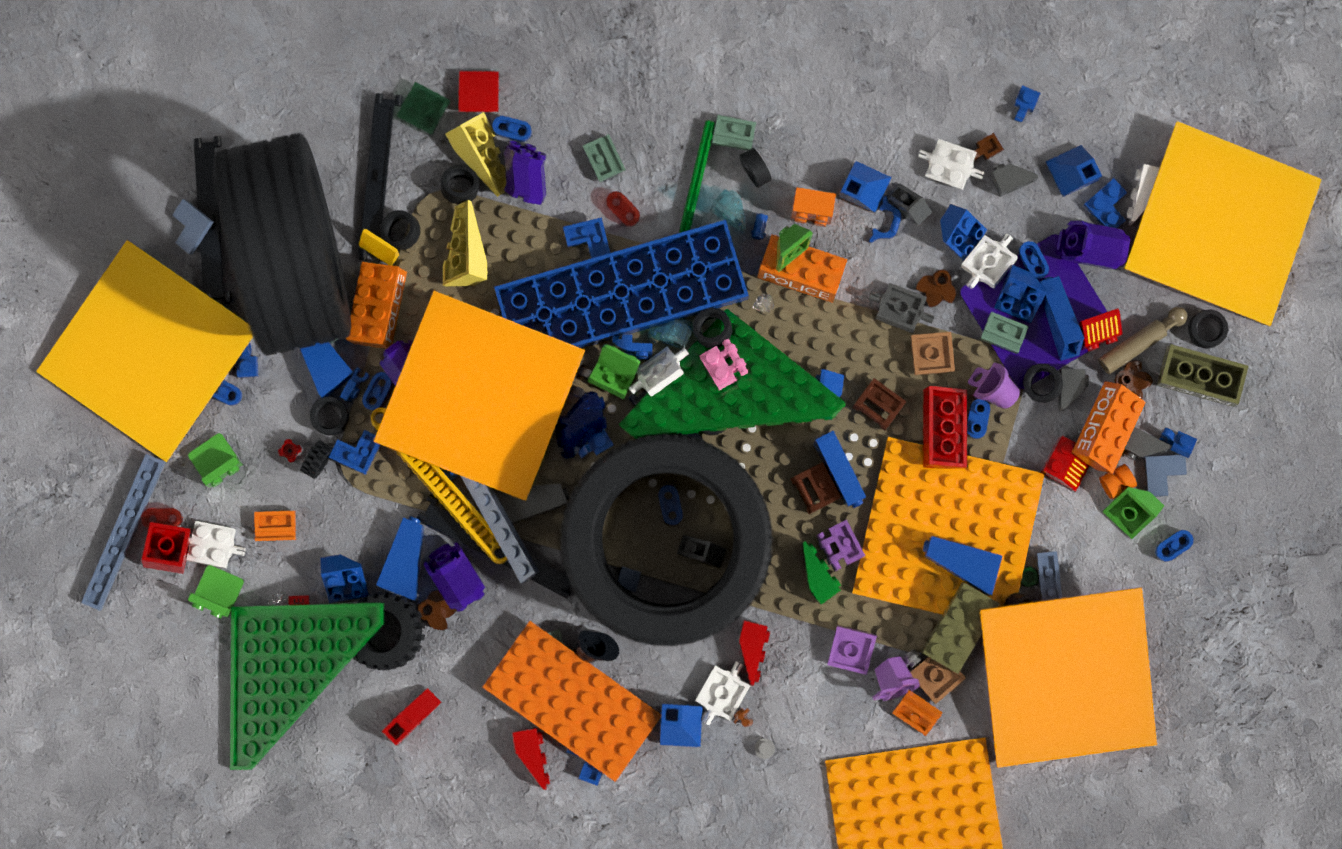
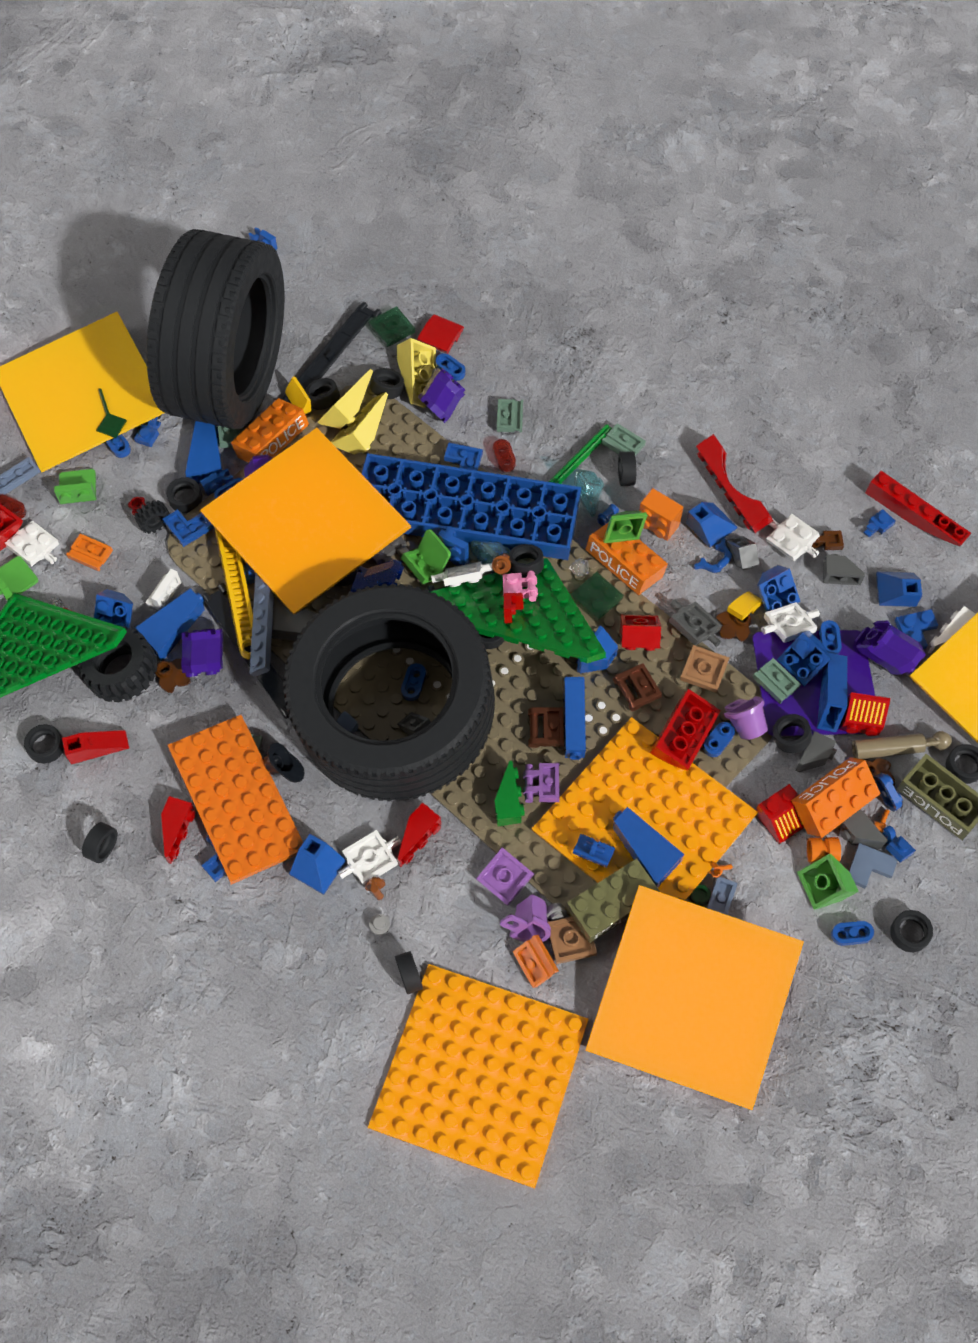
camera: 30 degrees right, 20 degrees down
none -> black tyre [24,724,64,764]
none -> black tyre [82,822,118,864]
none -> dark green piece [96,388,127,438]
none -> white bracket [146,569,181,610]
none -> blue plate [249,227,278,250]
none -> light yellow wedge [318,369,373,429]
none -> black tyre [395,951,423,994]
none -> dark orange plate [492,553,511,574]
none -> red bracket [504,593,524,623]
none -> clear green plate [571,572,624,621]
none -> blue hips [573,834,615,868]
none -> red slope [620,615,661,651]
none -> red arch [696,434,773,533]
none -> orange hand [709,862,733,878]
none -> yellow slope [727,591,763,621]
none -> red slope [865,471,971,547]
none -> blue plate [873,773,903,811]
none -> orange hand [873,809,890,833]
none -> black tyre [890,910,933,953]

